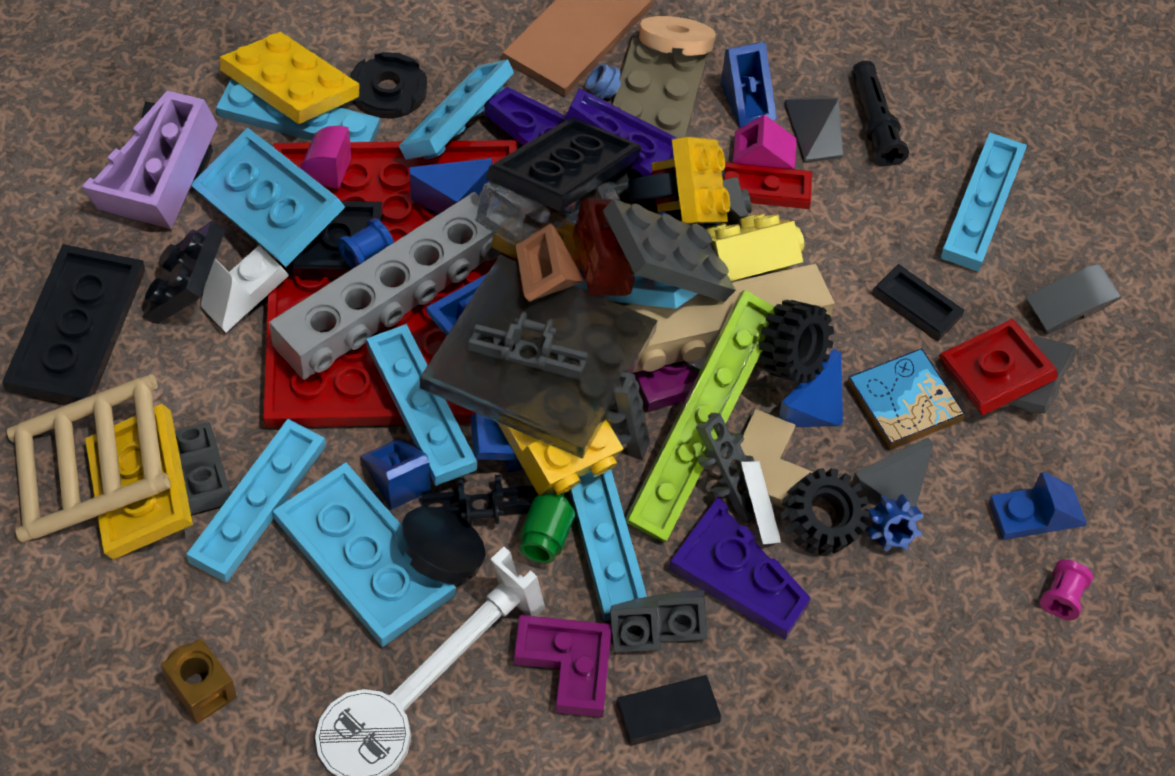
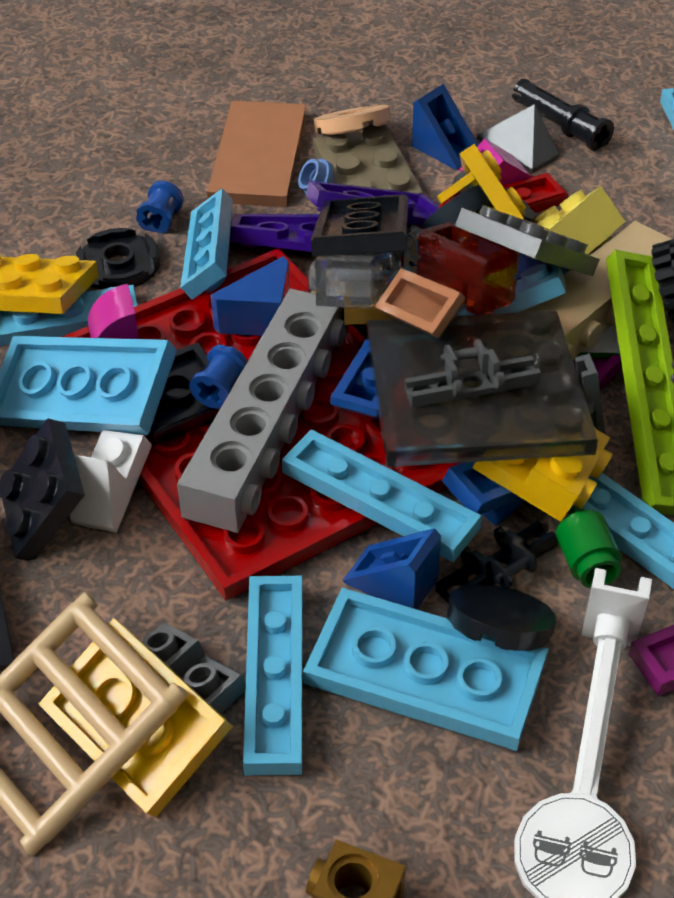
camera: 25 degrees left, 10 degrees down
none -> blue bush [136,180,184,234]

